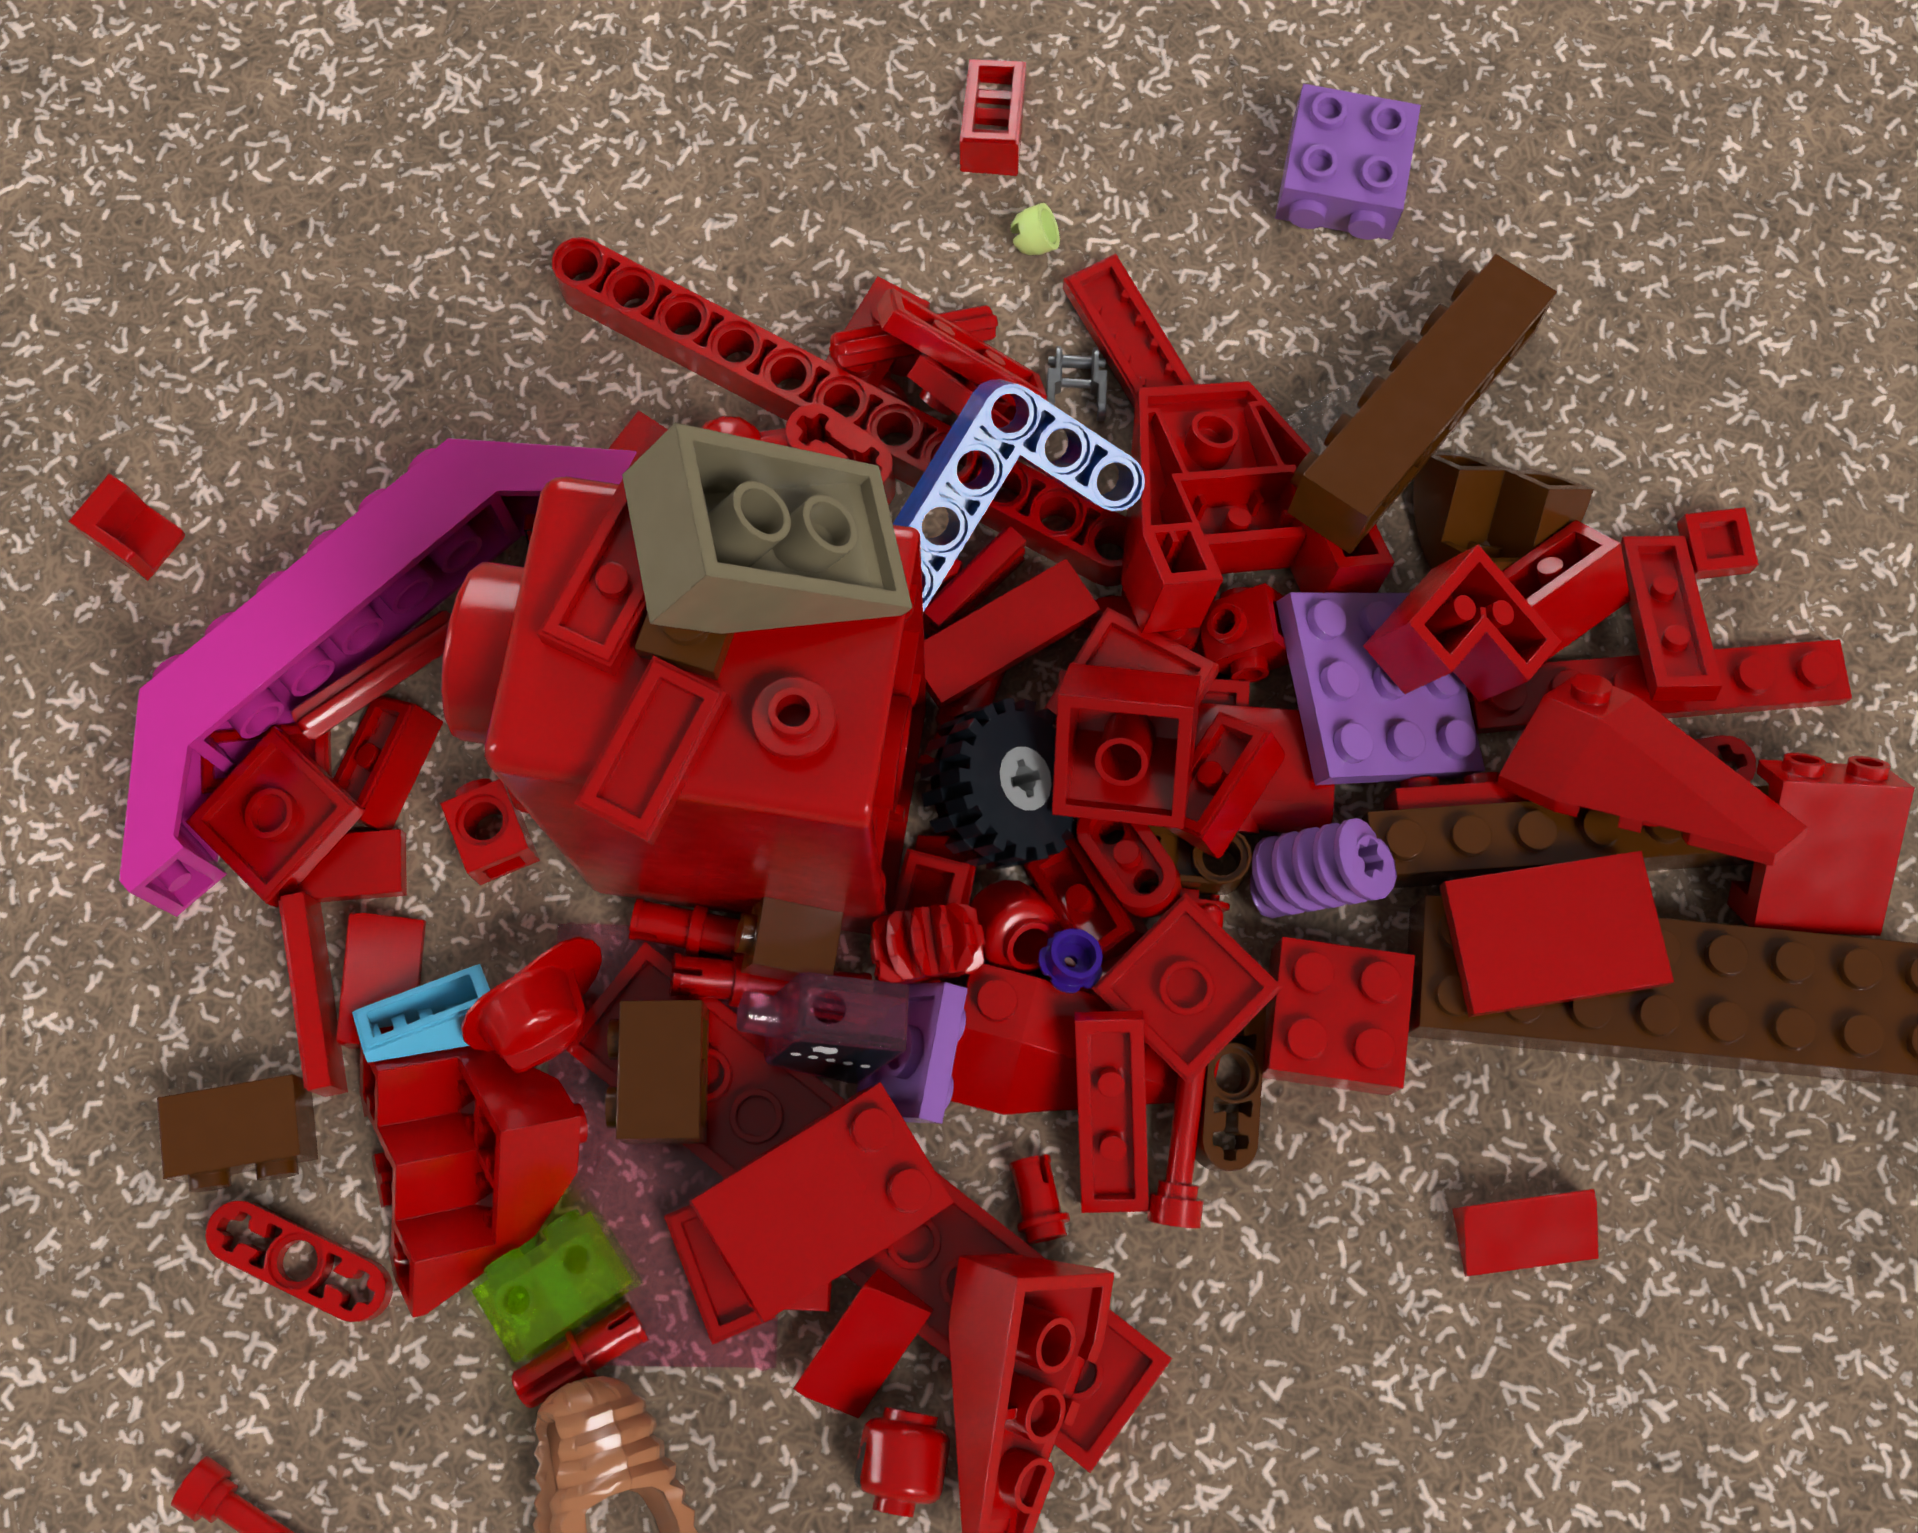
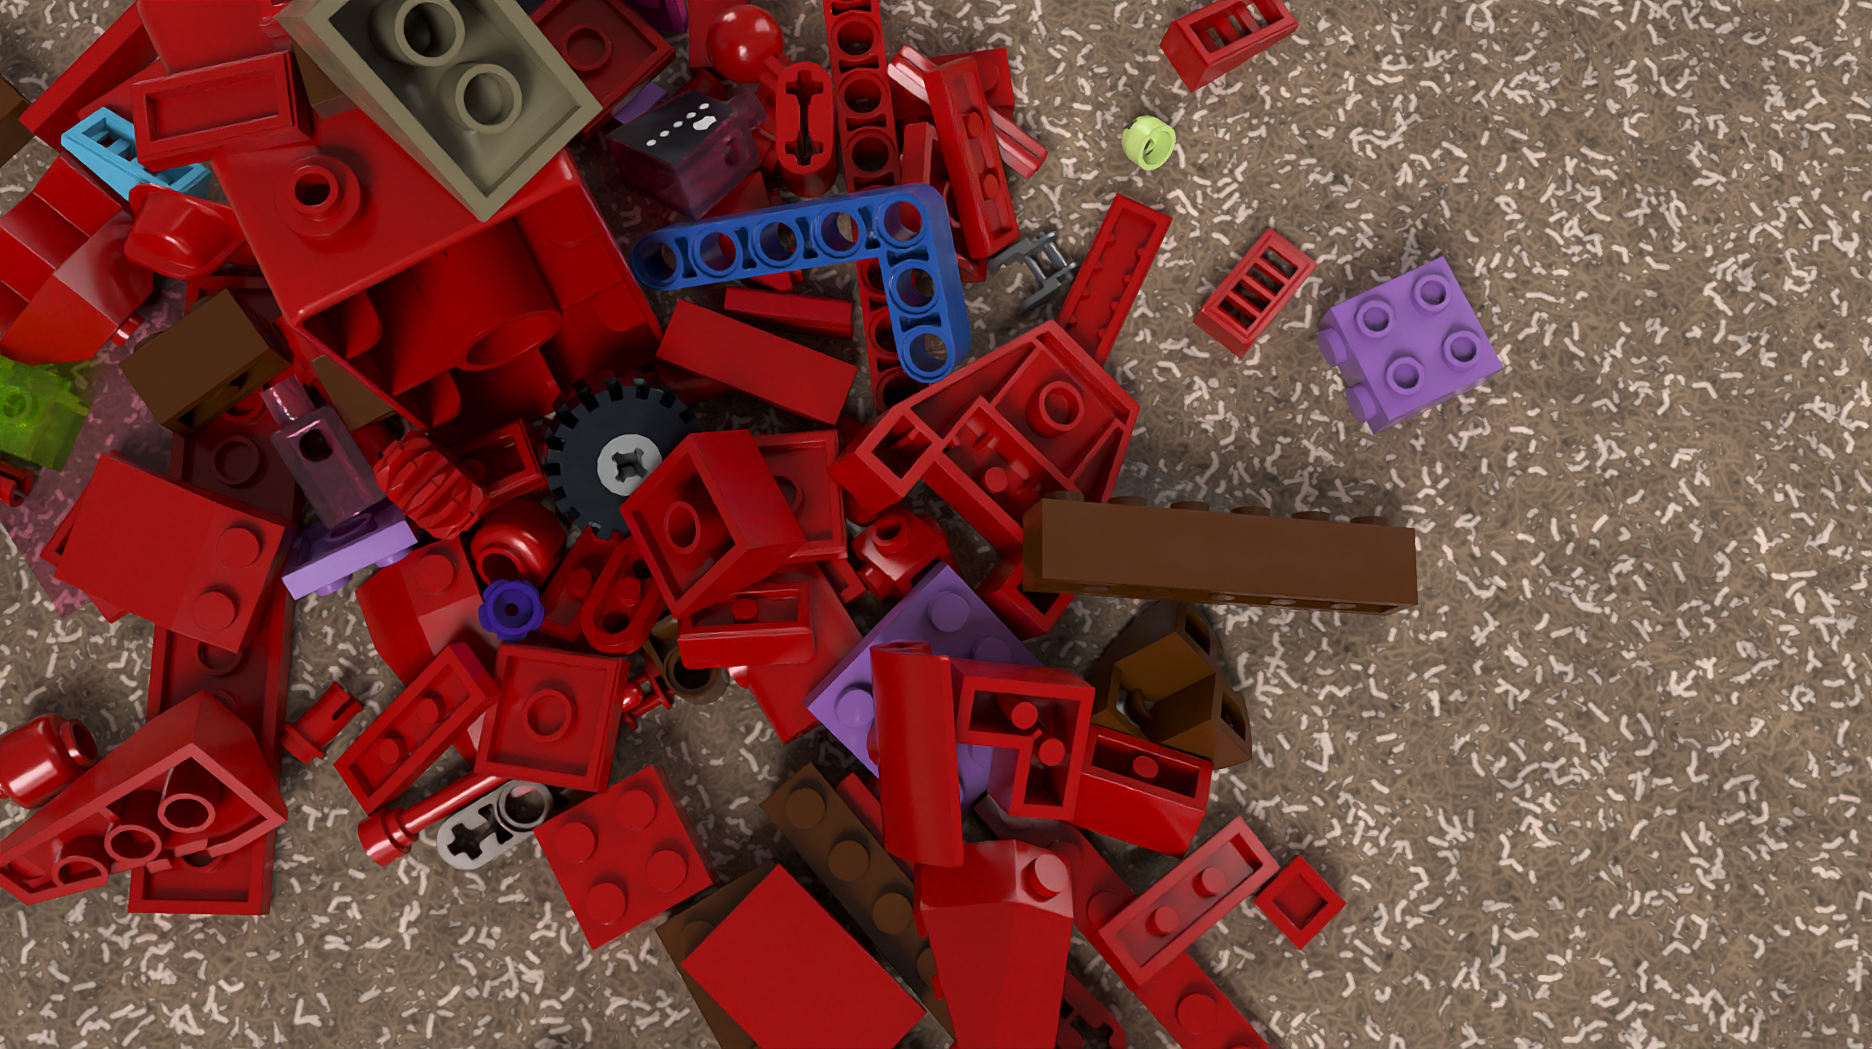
camera: 55 degrees right, 5 degrees up
red slope [793,1268,934,1418] -> none
medium lavender piece [1250,818,1397,919] -> none
none -> red panel [866,641,964,868]
none -> red slope [1193,227,1318,360]

